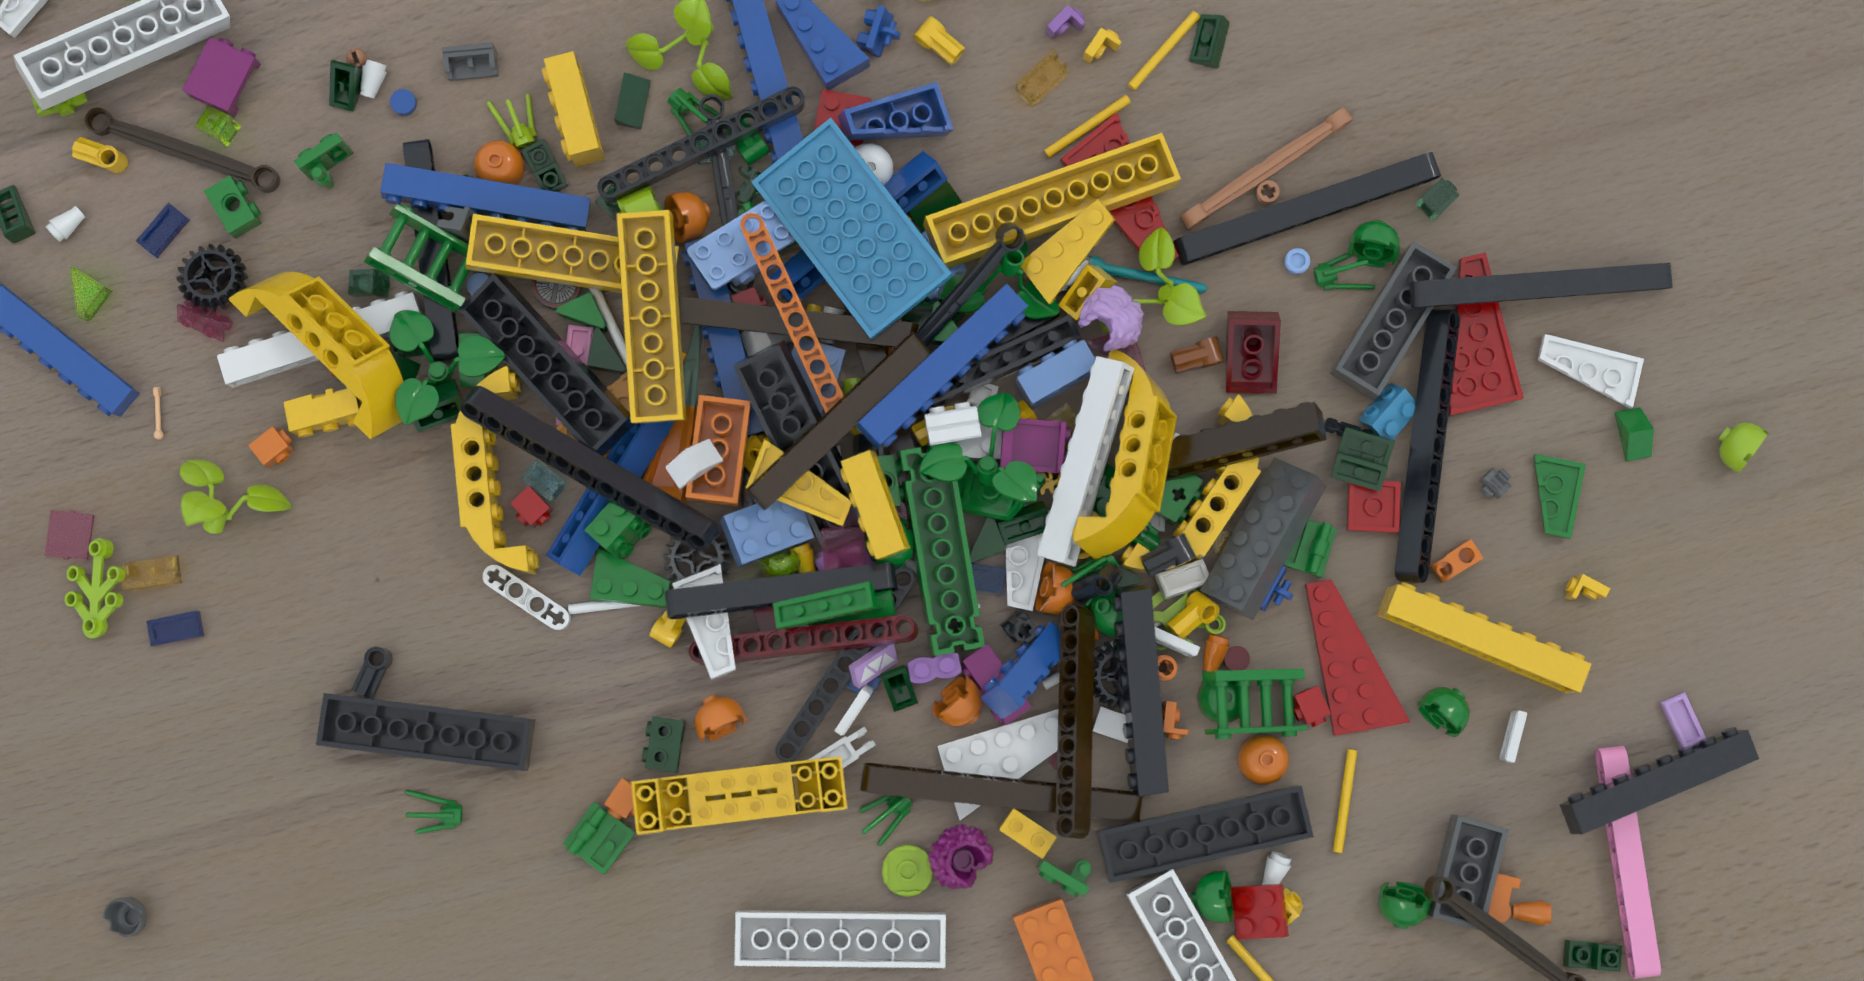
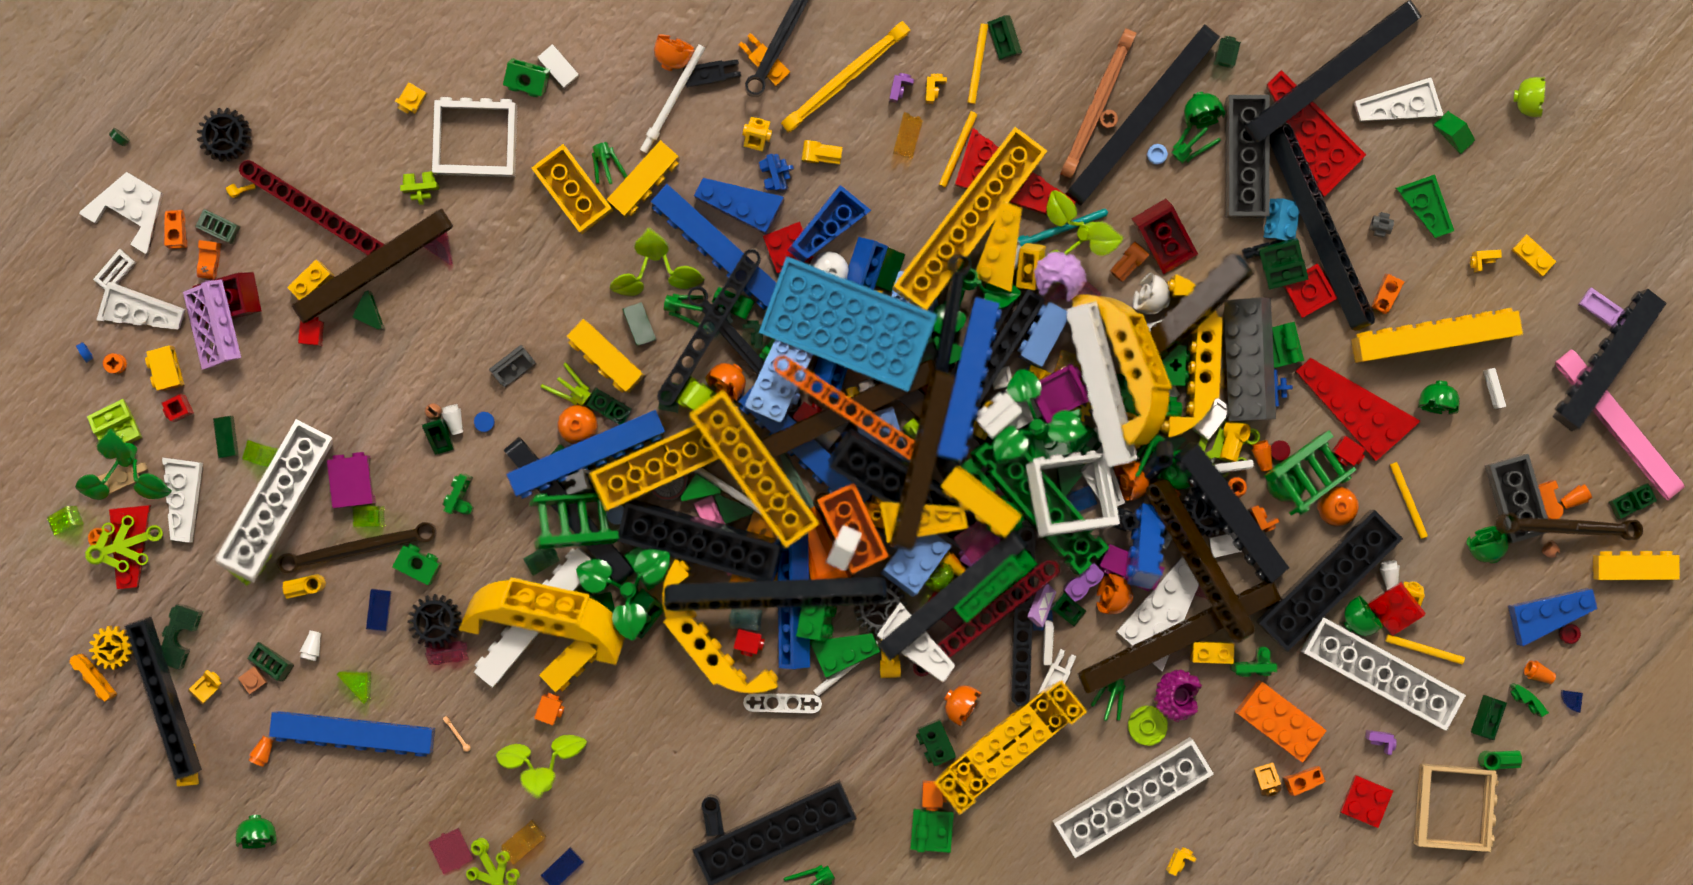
camera: 25 degrees left, 5 degrees up
black piece [1140,533,1196,577] -> none
none -> white window [1026,450,1120,537]
none -> white cylinder [1133,273,1171,314]
none -> yellow plate [1512,234,1557,277]
none -> nougat hinge [1542,540,1560,558]

